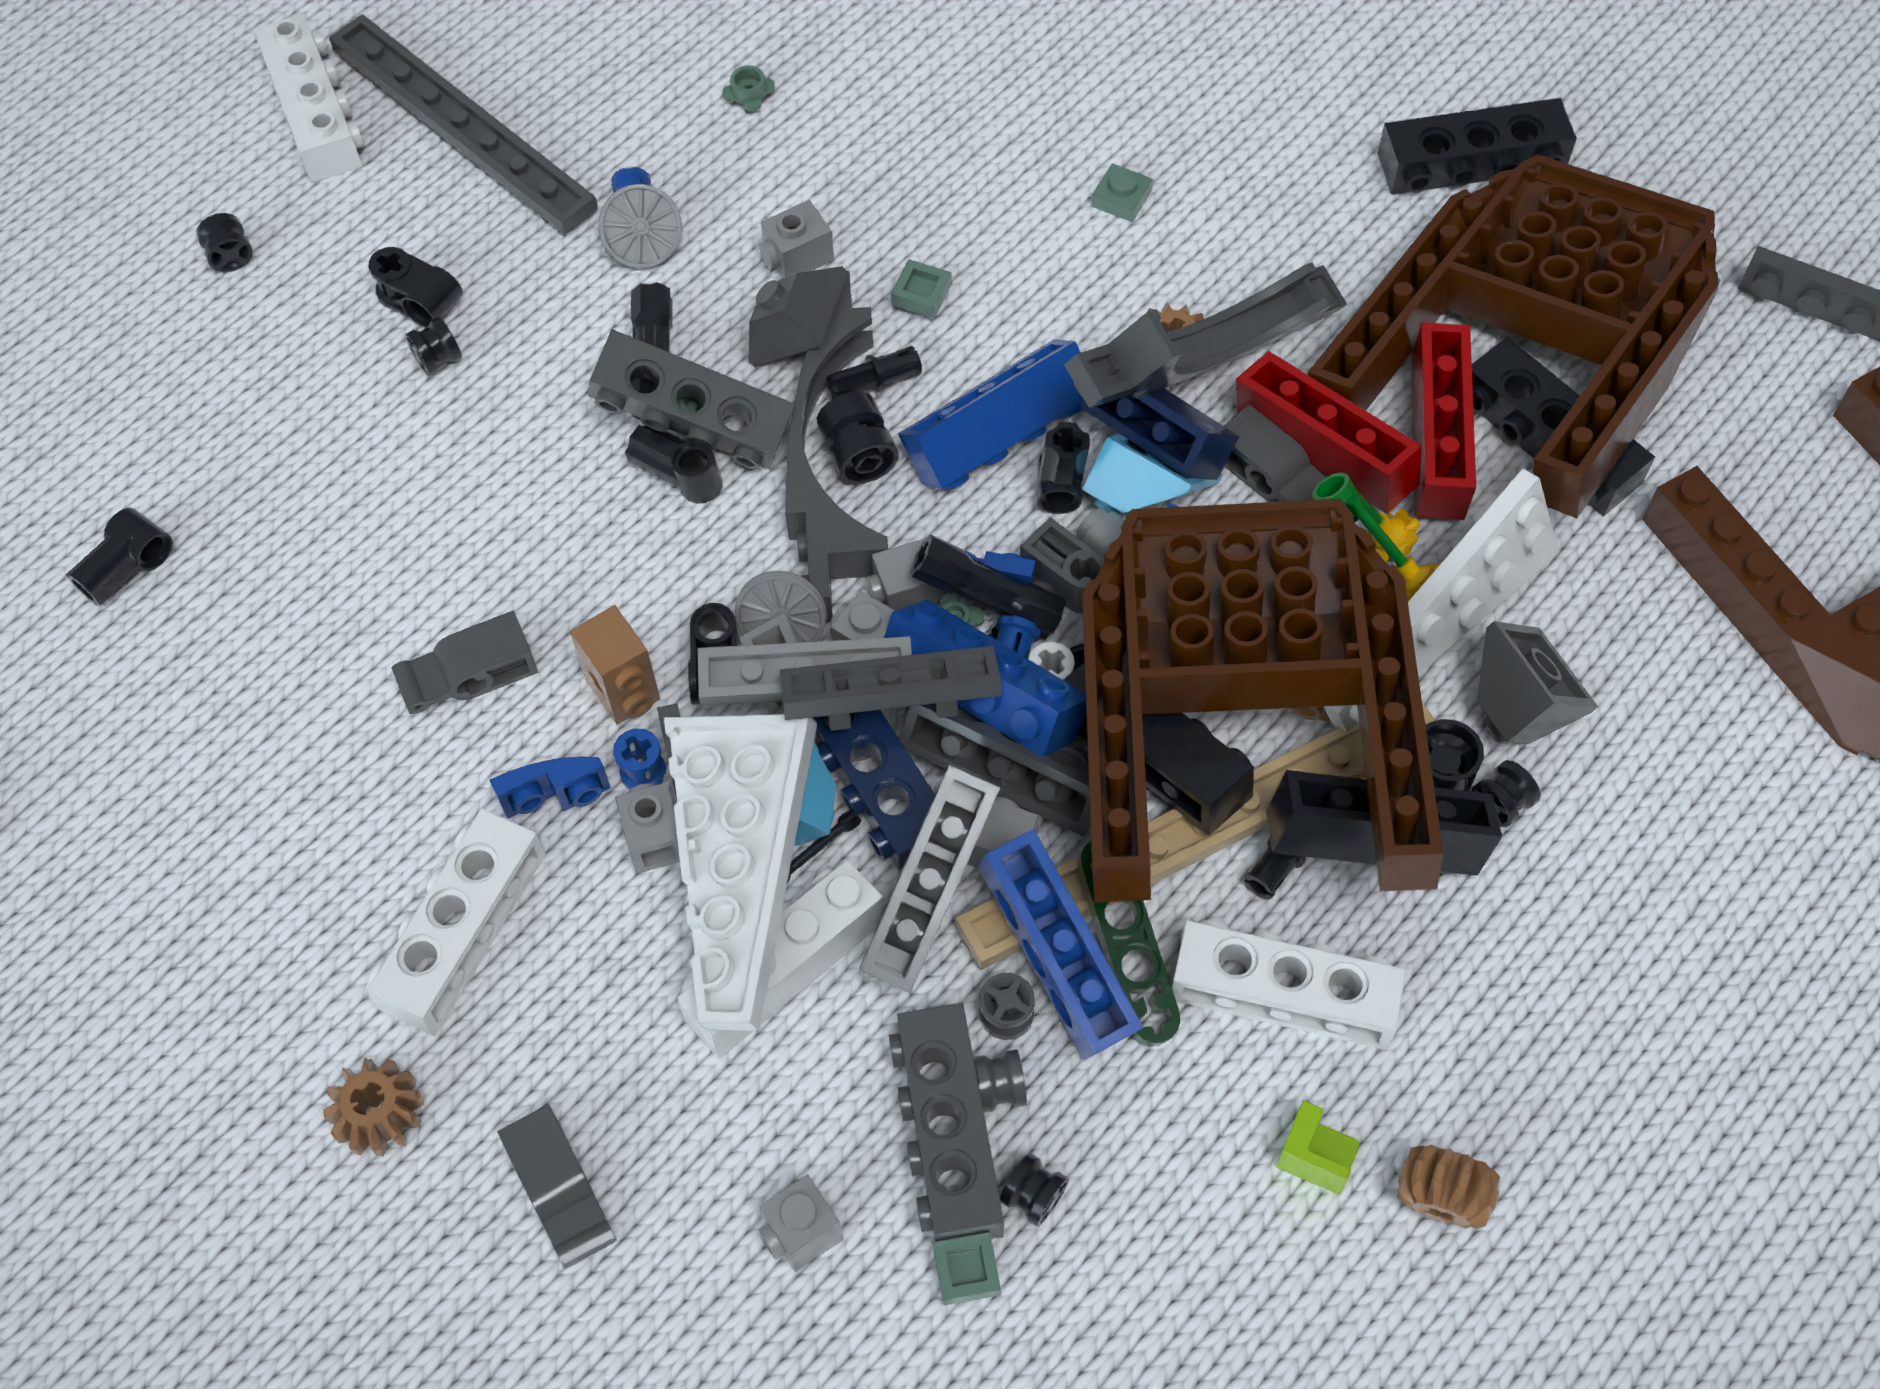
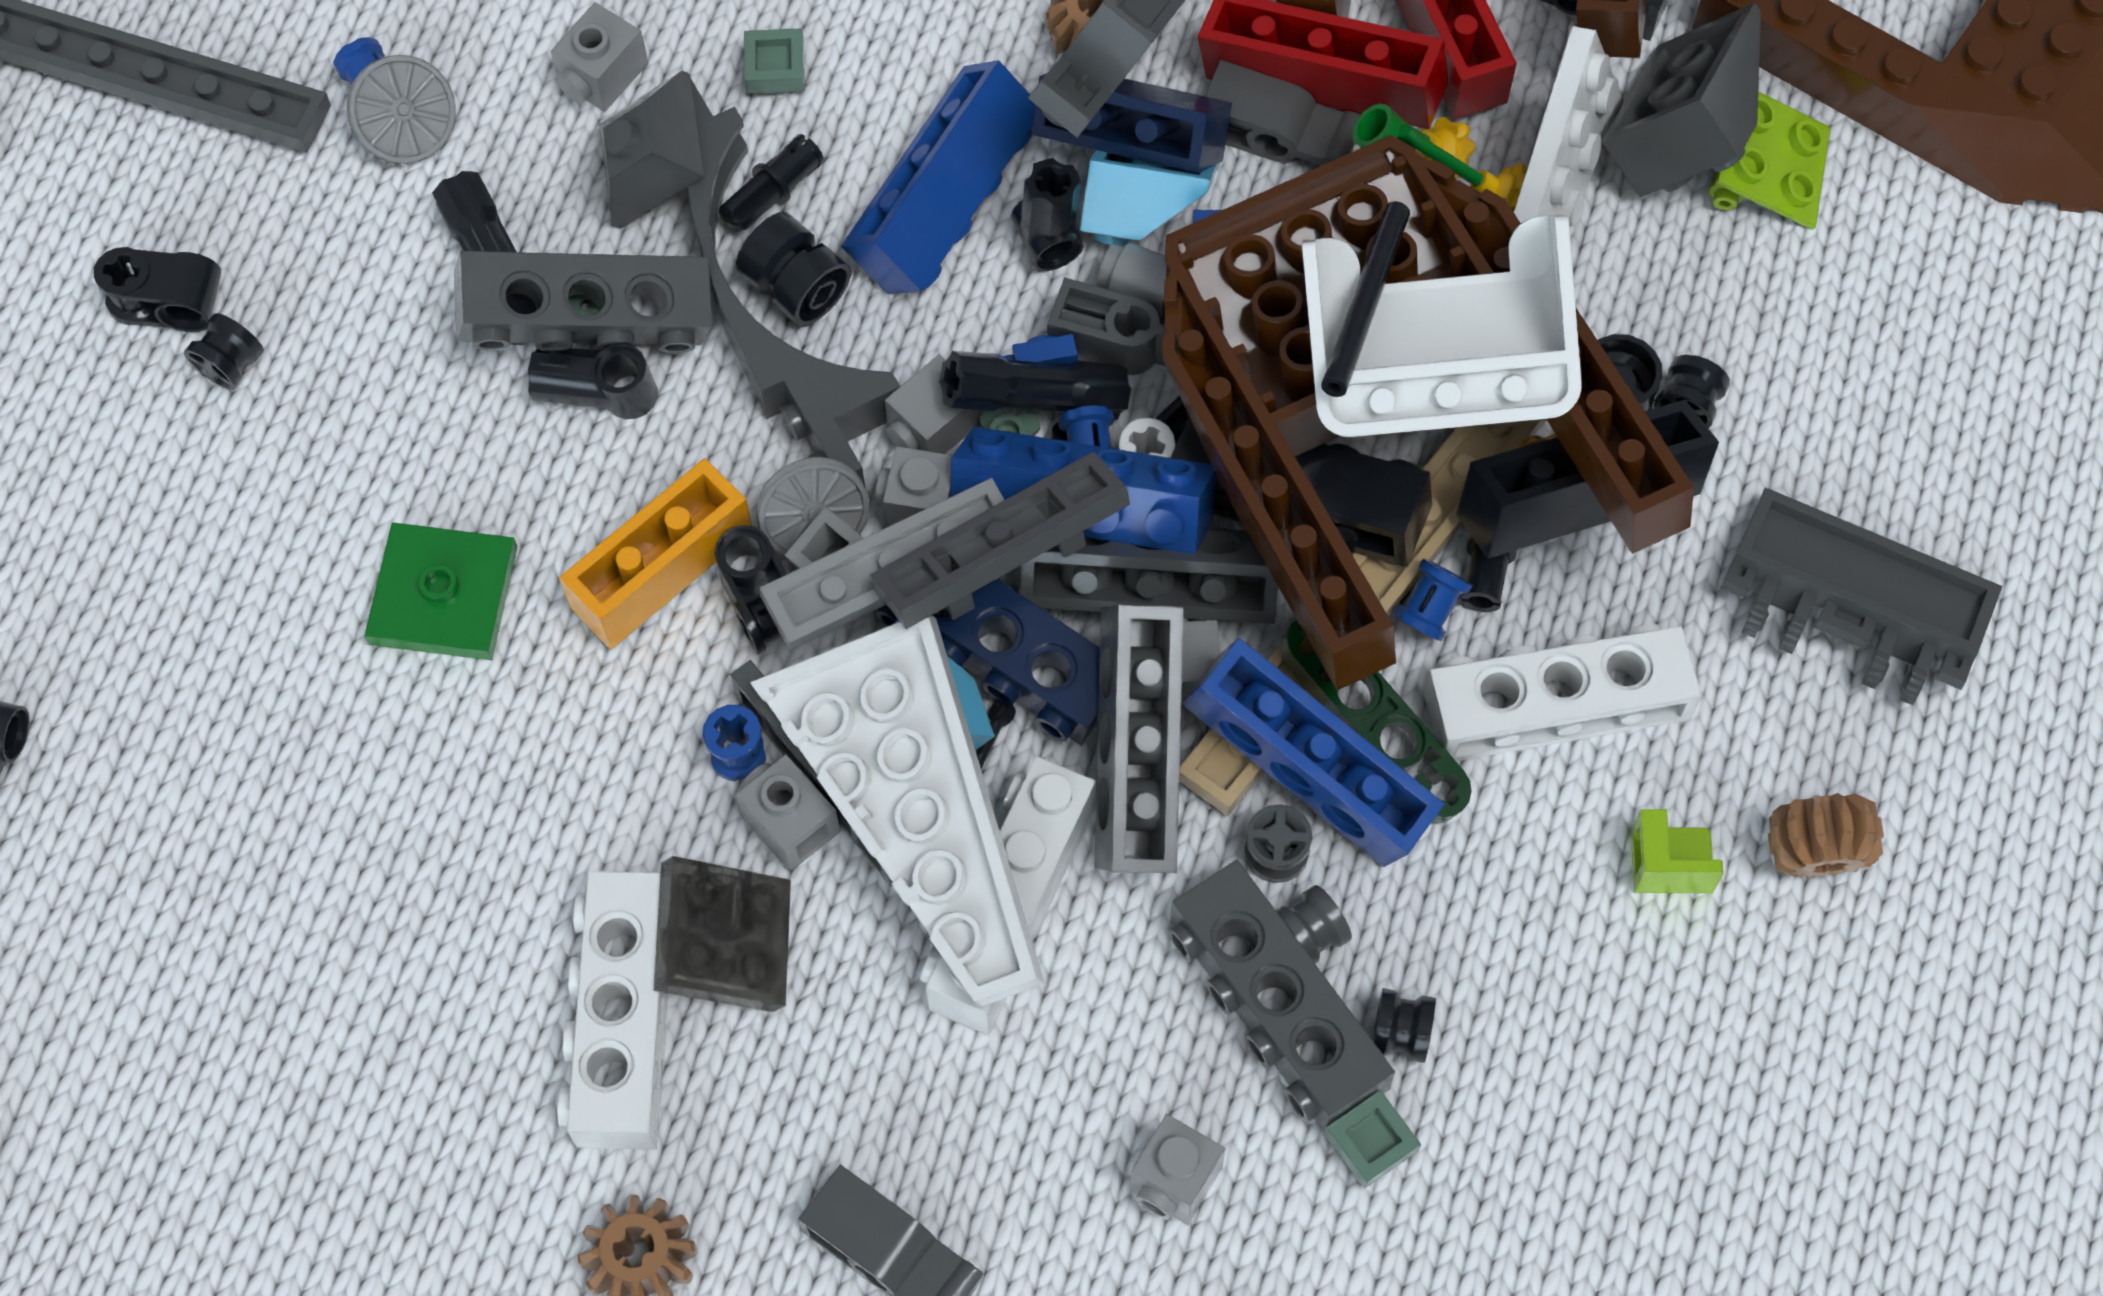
camera: 25 degrees left, 5 degrees up
dark grey piece [391,610,539,714] -> none
blue slope [489,756,611,819] -> none
medium nougat brick [570,605,660,725] -> none
dark grey slope [1477,621,1598,744] -> none
none -> green plate [364,522,518,660]
none -> light orange brick [559,458,752,650]
none -> clear smoke plate [654,856,791,1012]
none -> white windscreen [1302,214,1582,437]
none -> black piece [1321,201,1410,397]
none -> blue bush [1392,558,1473,641]
none -> dark grey slope [1601,2,1761,197]
none -> lime hinge [1708,91,1831,230]
none -> dark grey hinge [1720,487,2003,706]

